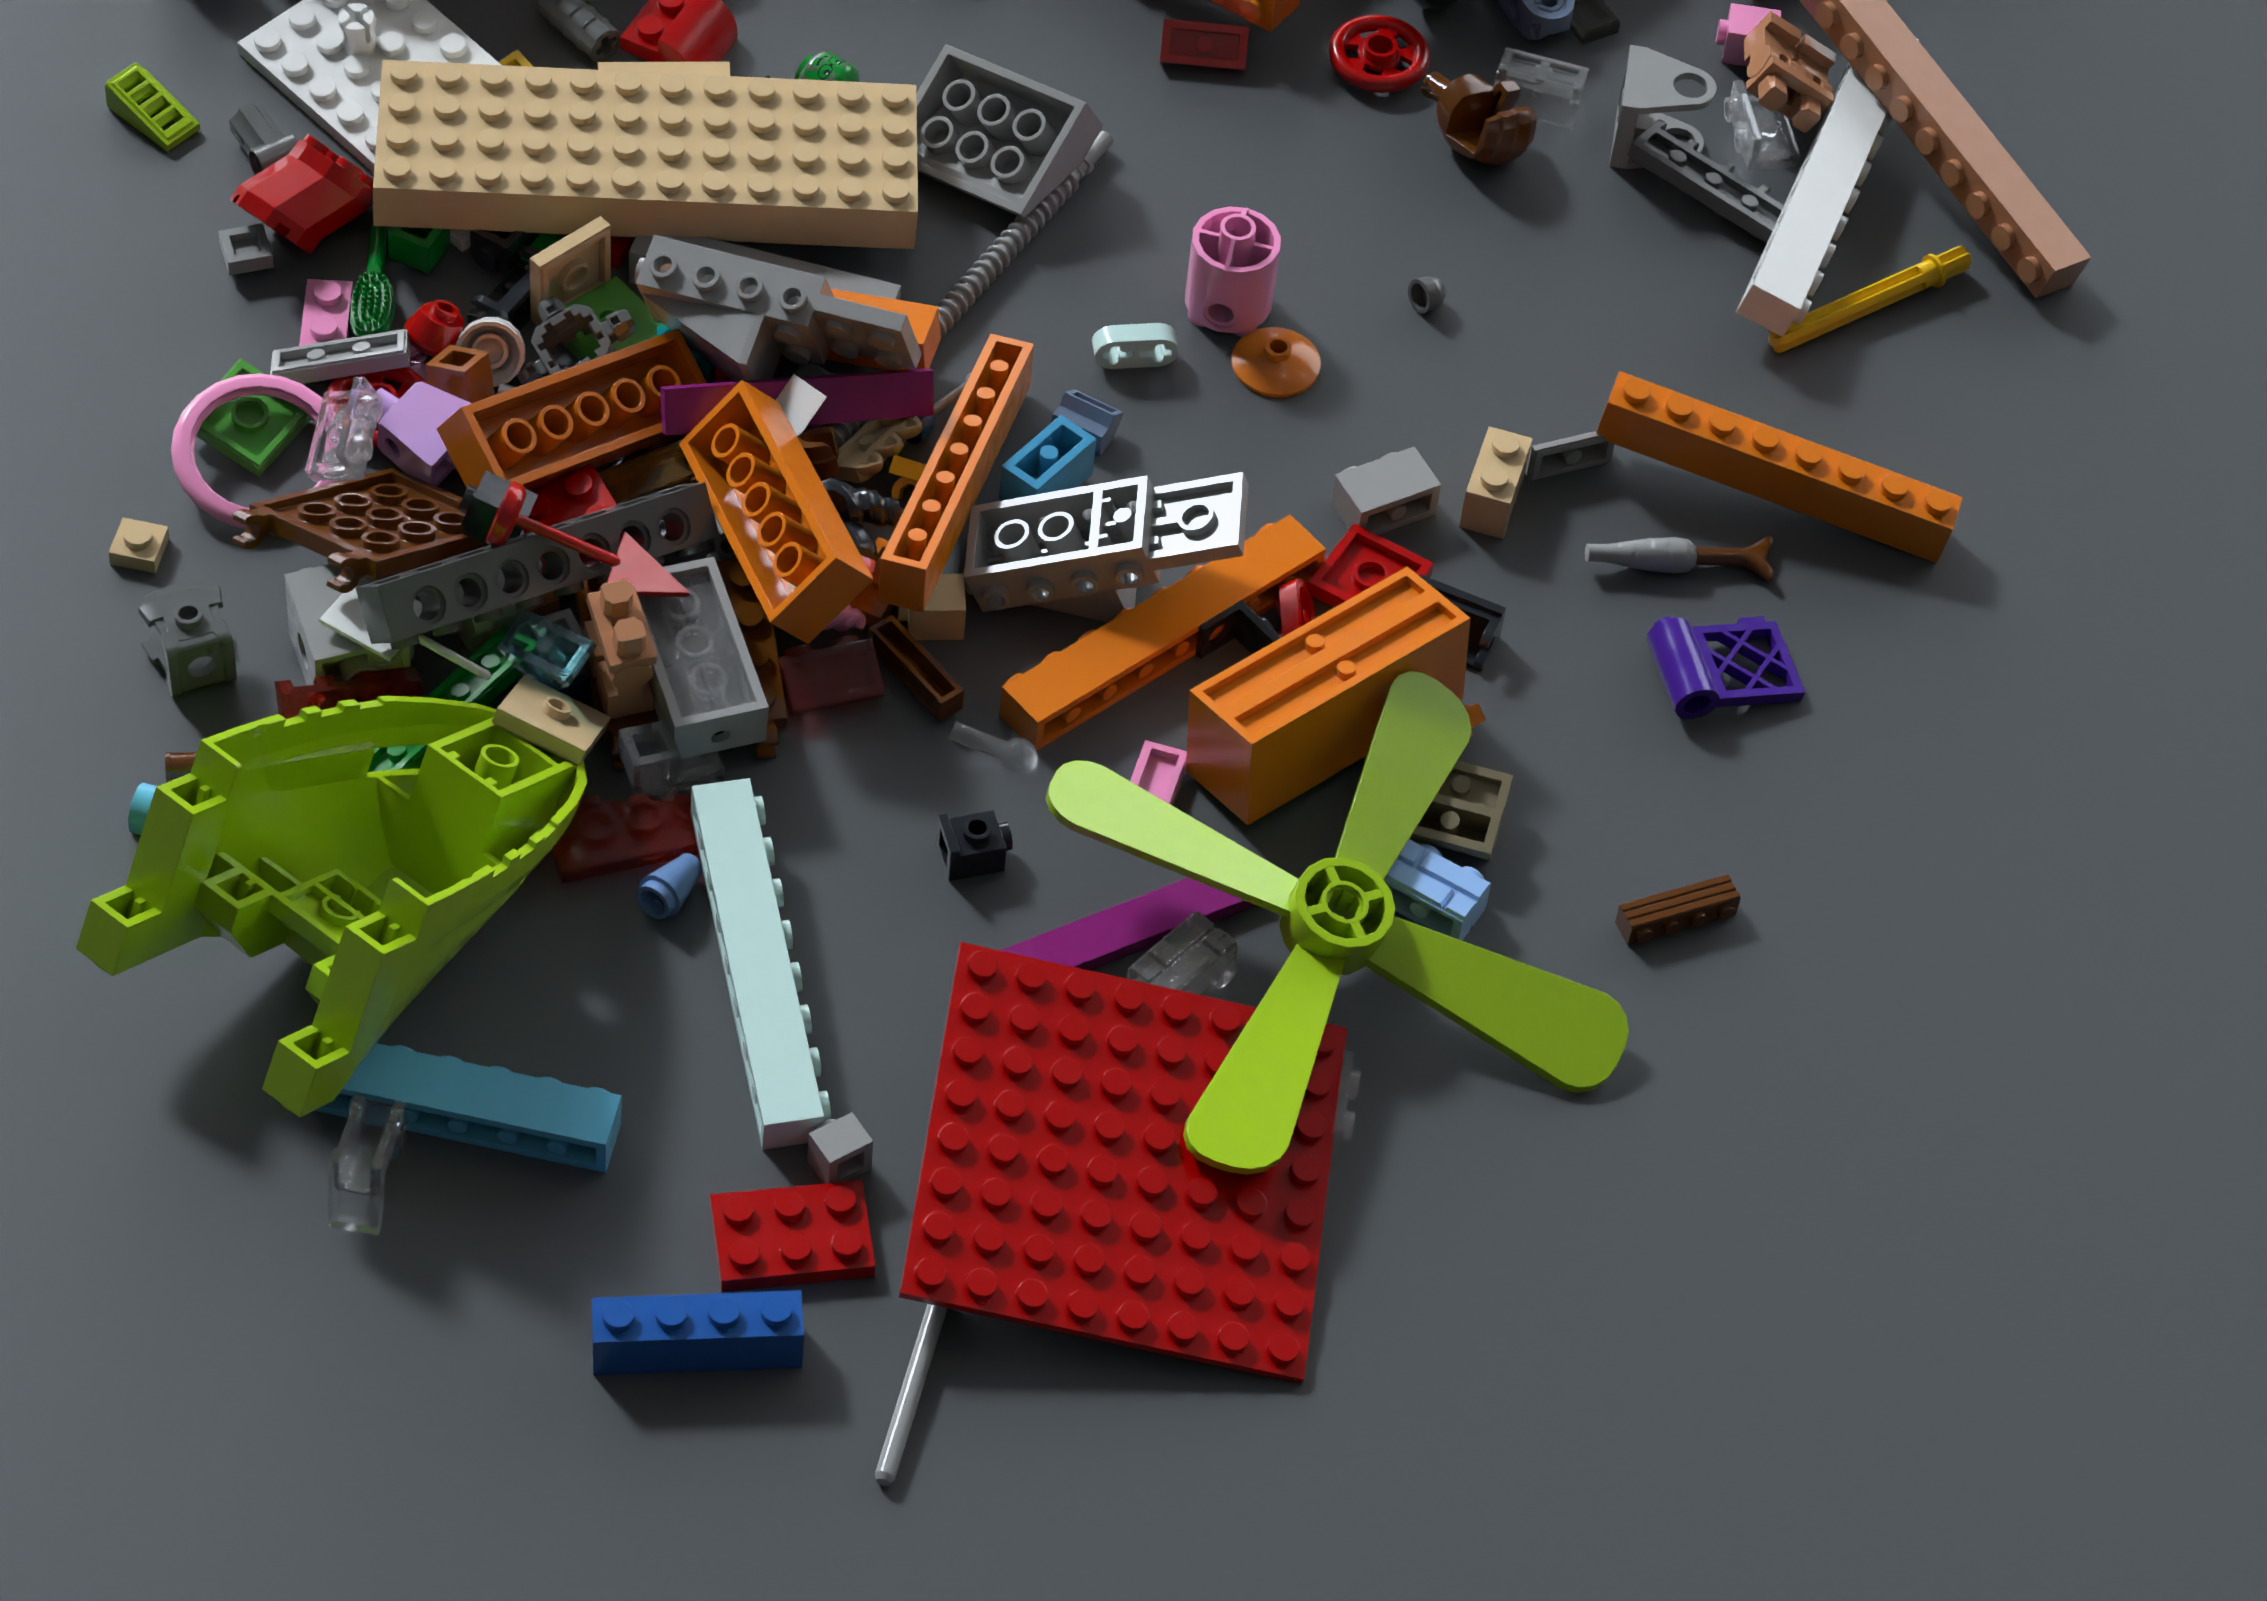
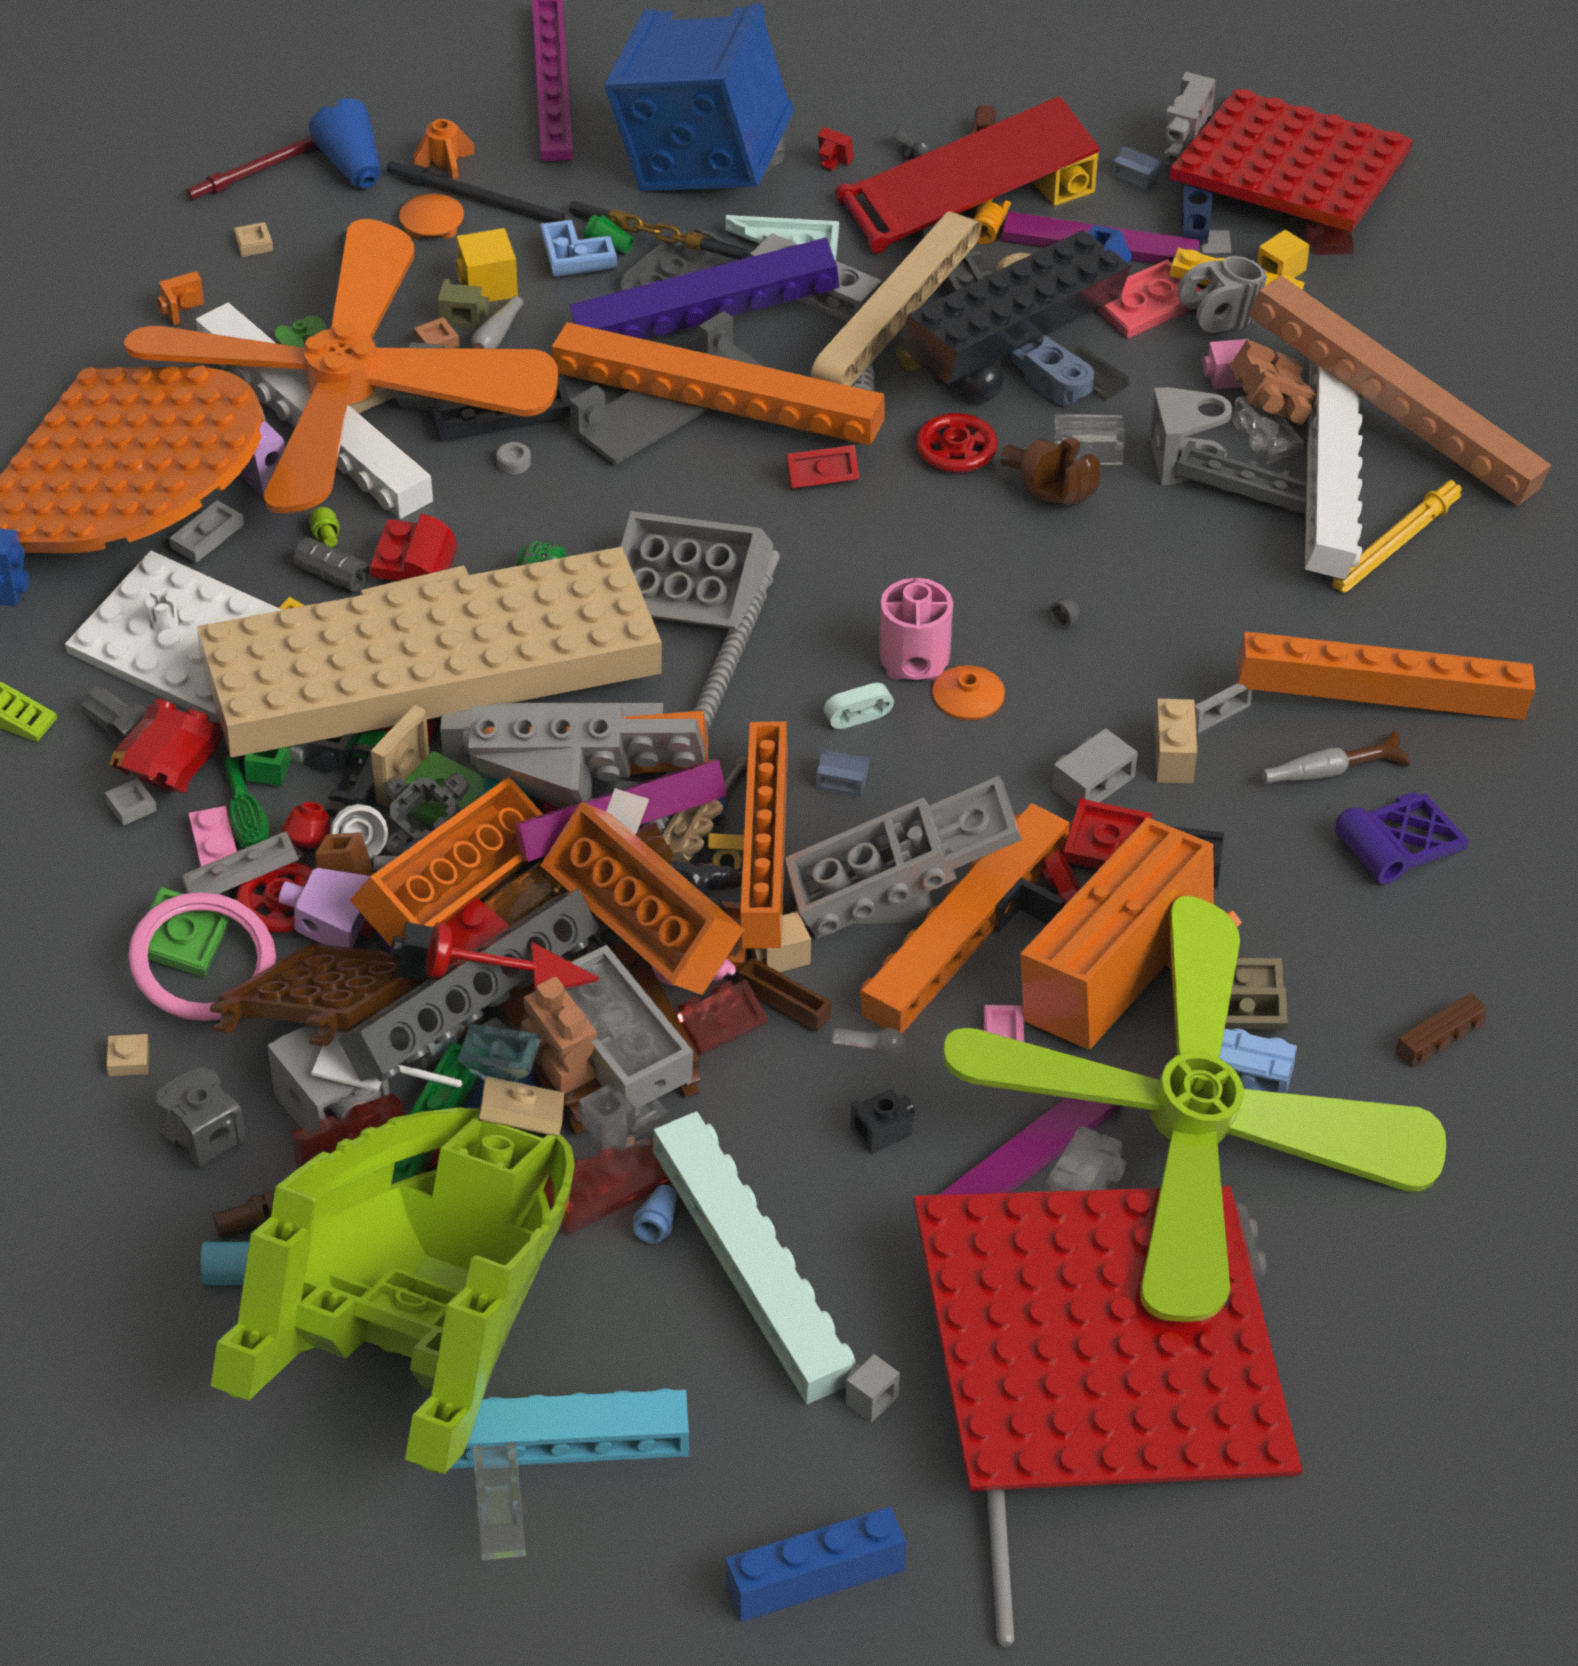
camera: 10 degrees left, 5 degrees down
clear bracket [305,377,383,481] -> none
red plate [710,1180,876,1292] -> none
dark azure brick [999,415,1096,501] -> none

